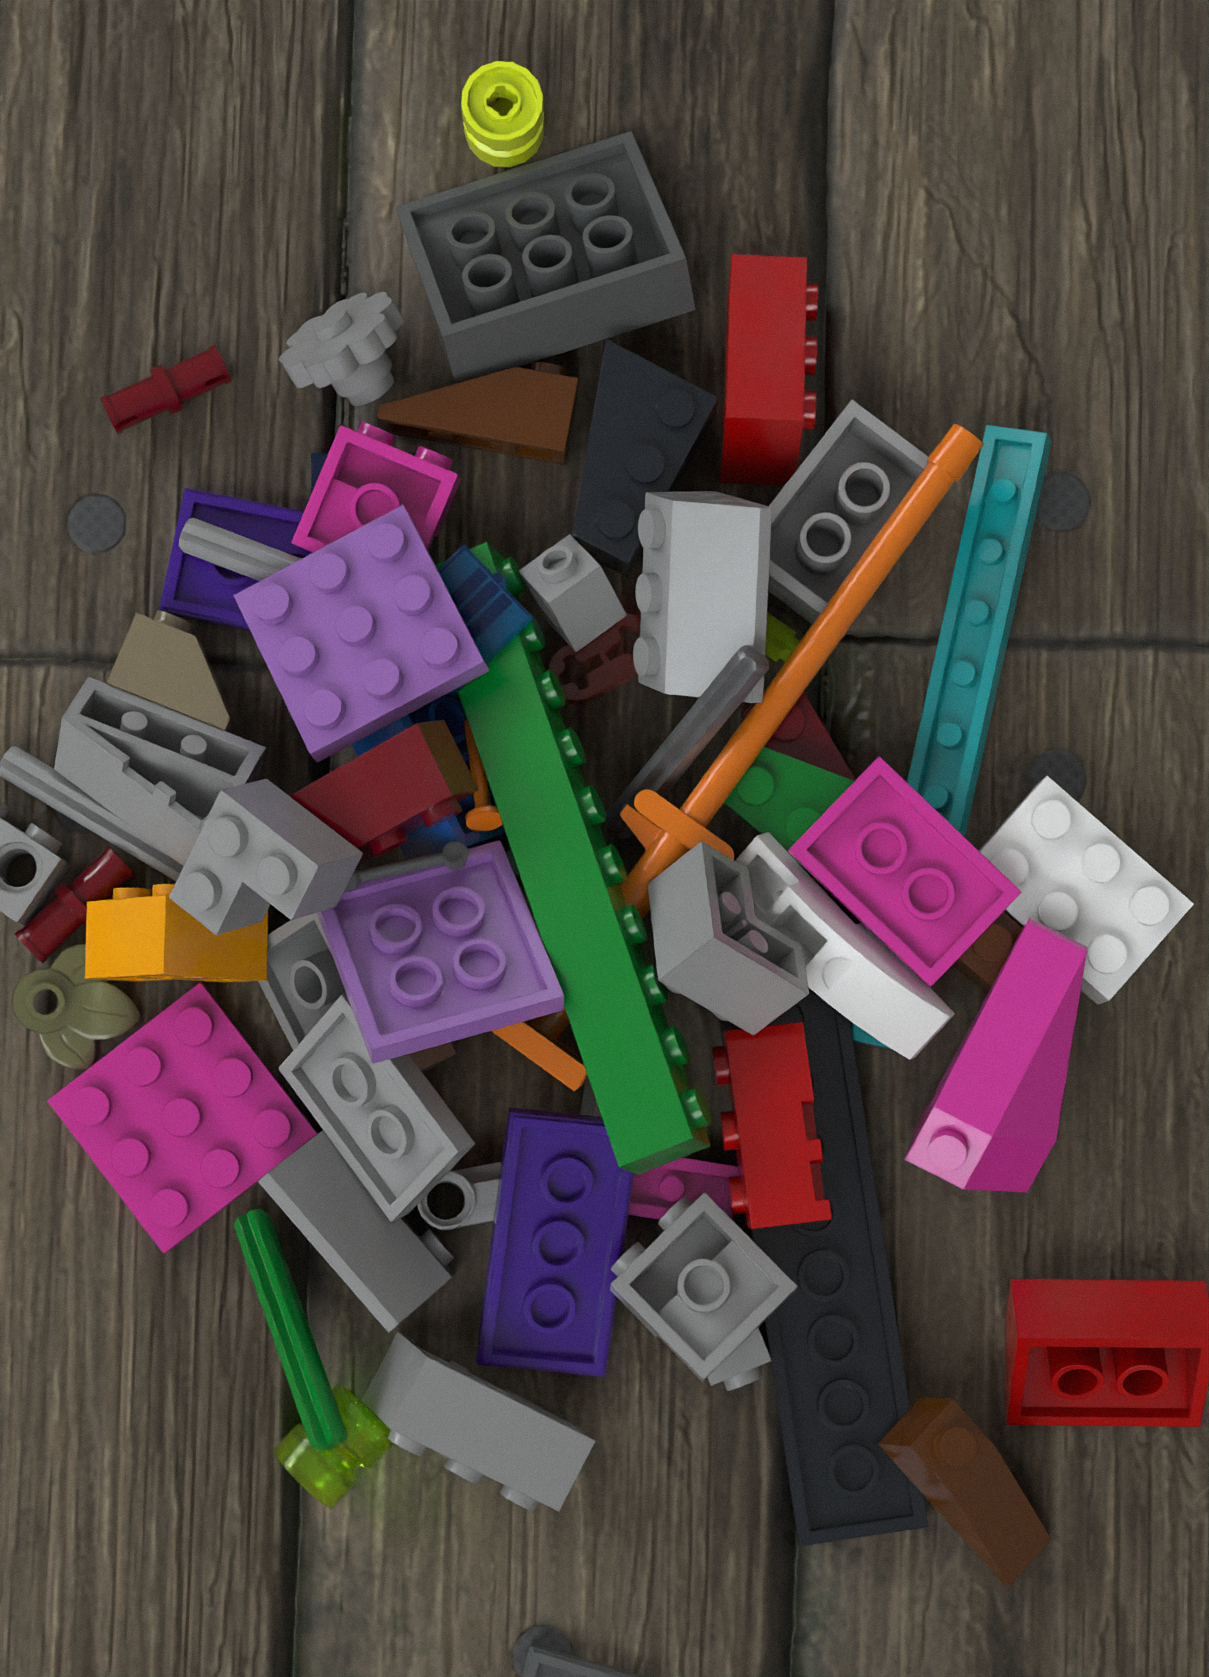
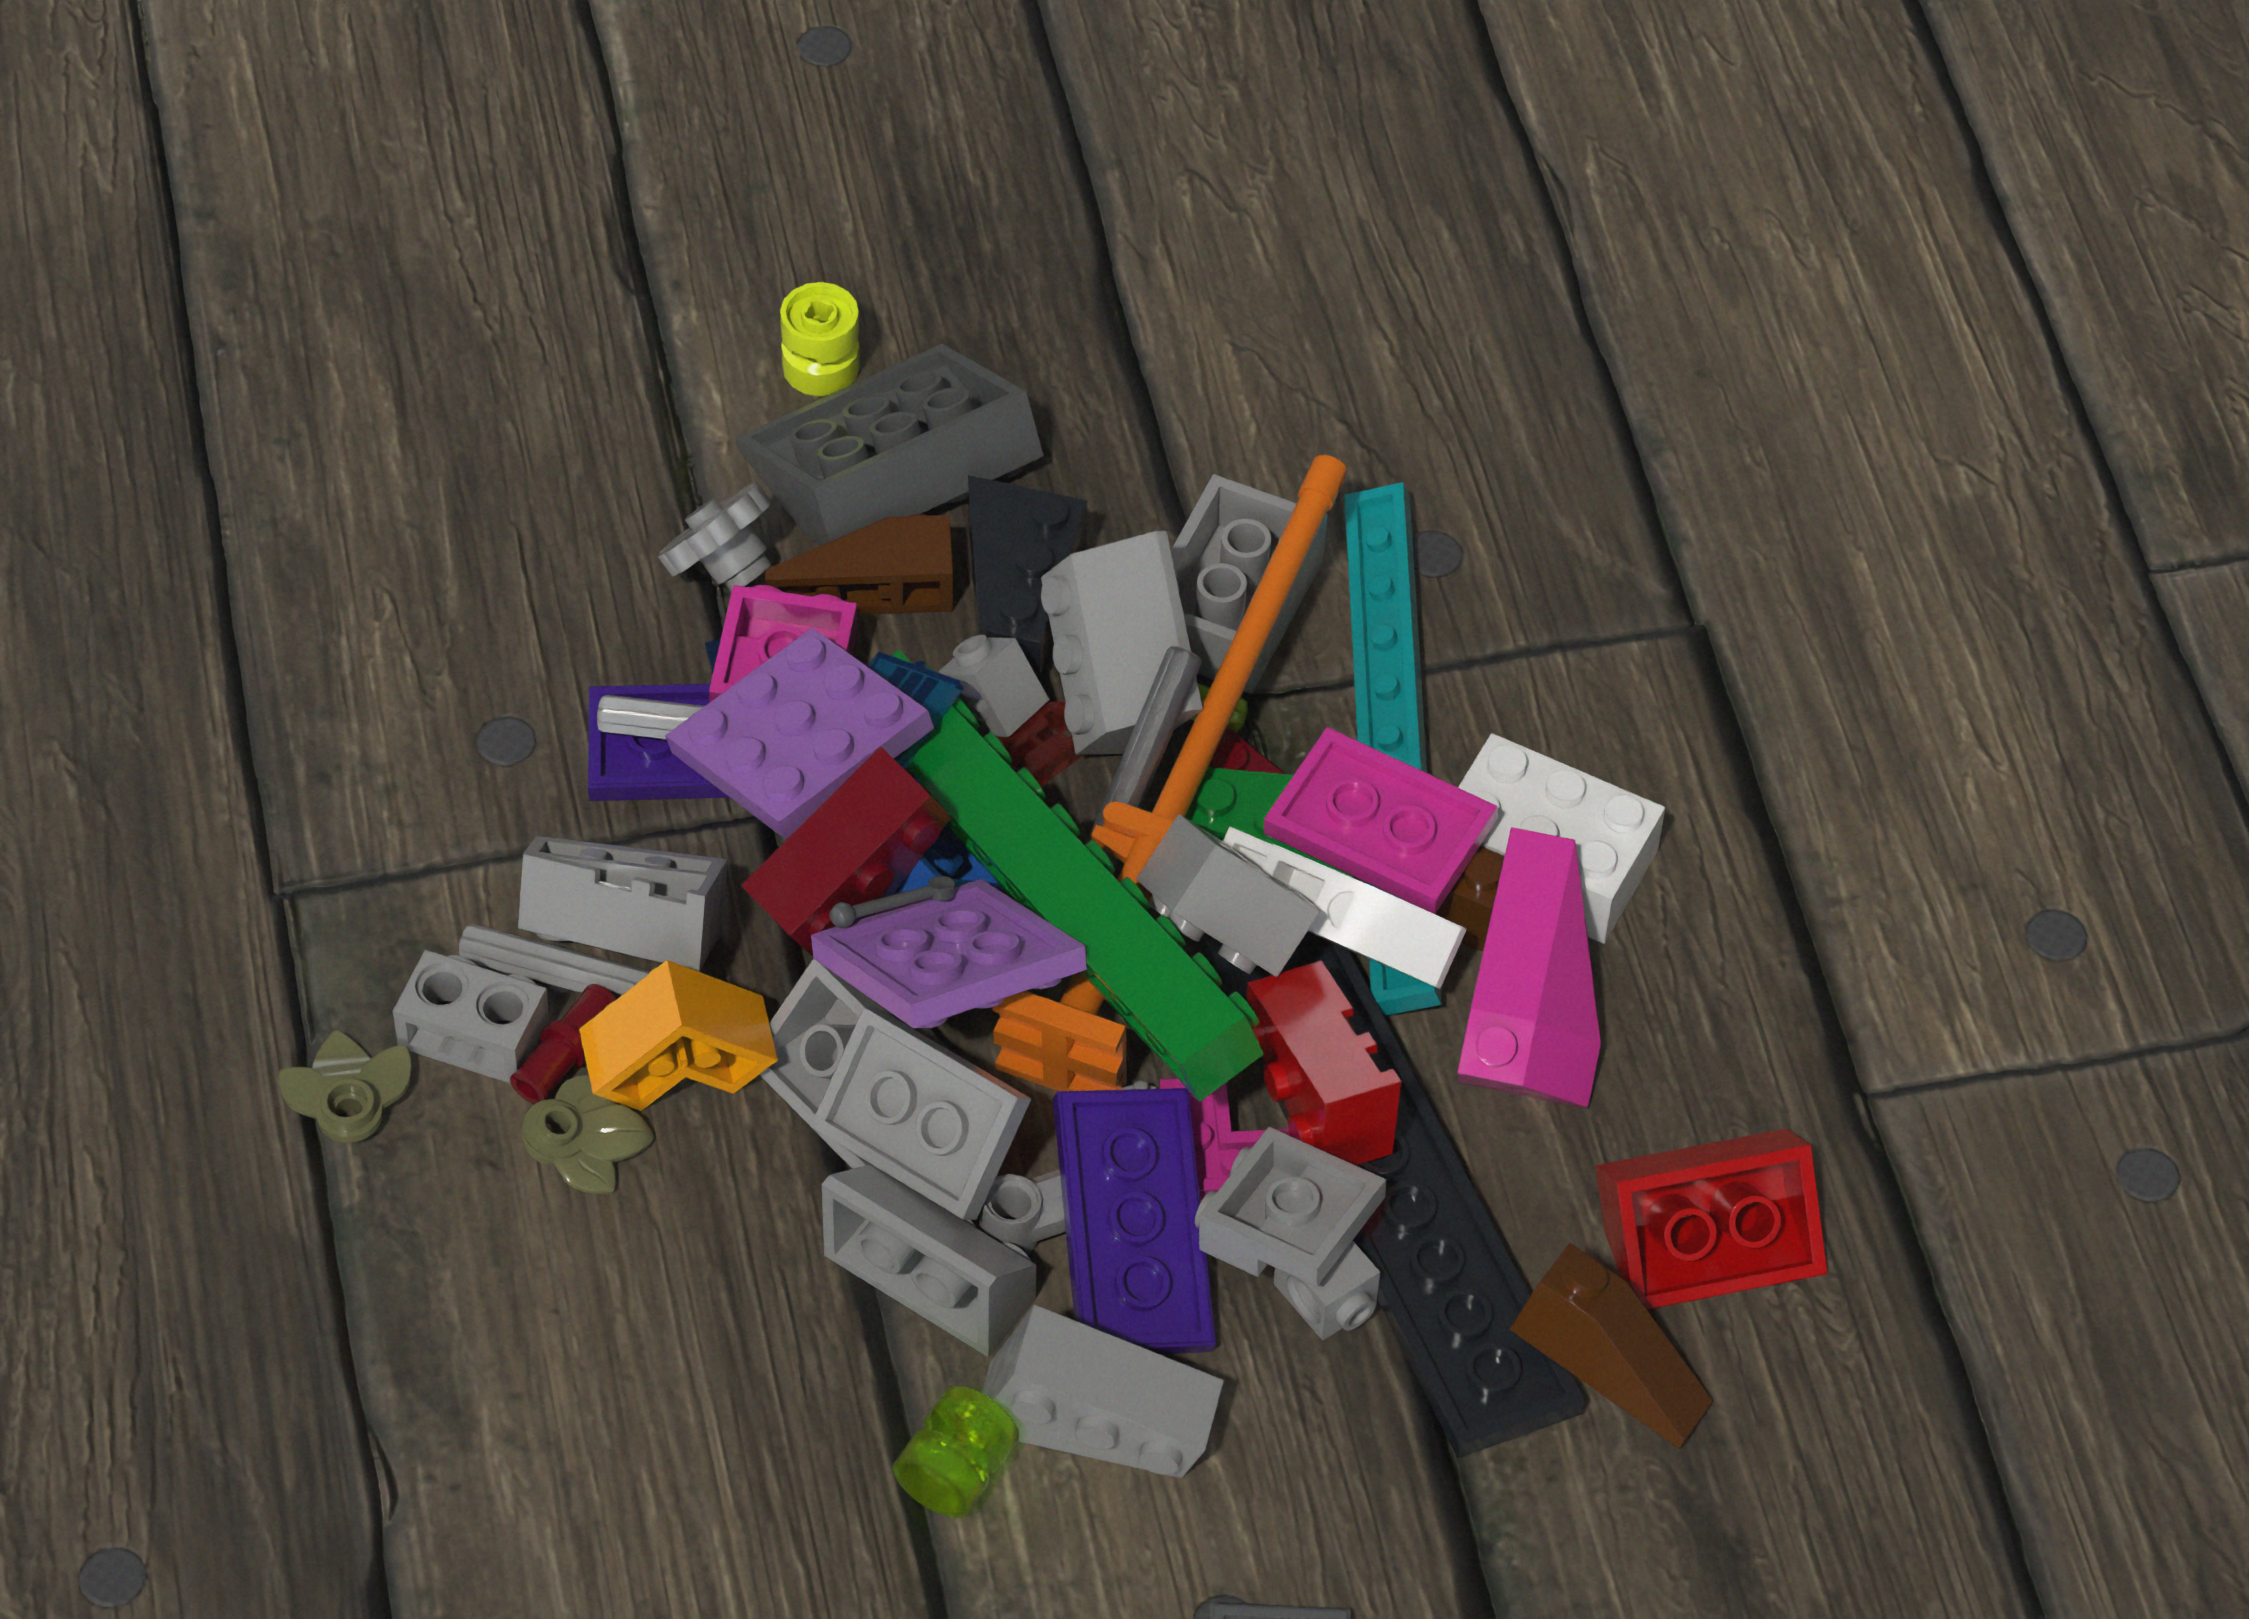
camera: 15 degrees left, 30 degrees down
dark pink plate [47,982,318,1254] -> none
dark red pin [100,345,232,435] -> none
dark tan slope [107,610,237,734] -> none
light grey brick [169,779,363,935] -> none
green axle [234,1209,347,1452] -> none
orange pin [464,720,503,832] -> none
red wedge [720,254,818,486] -> none

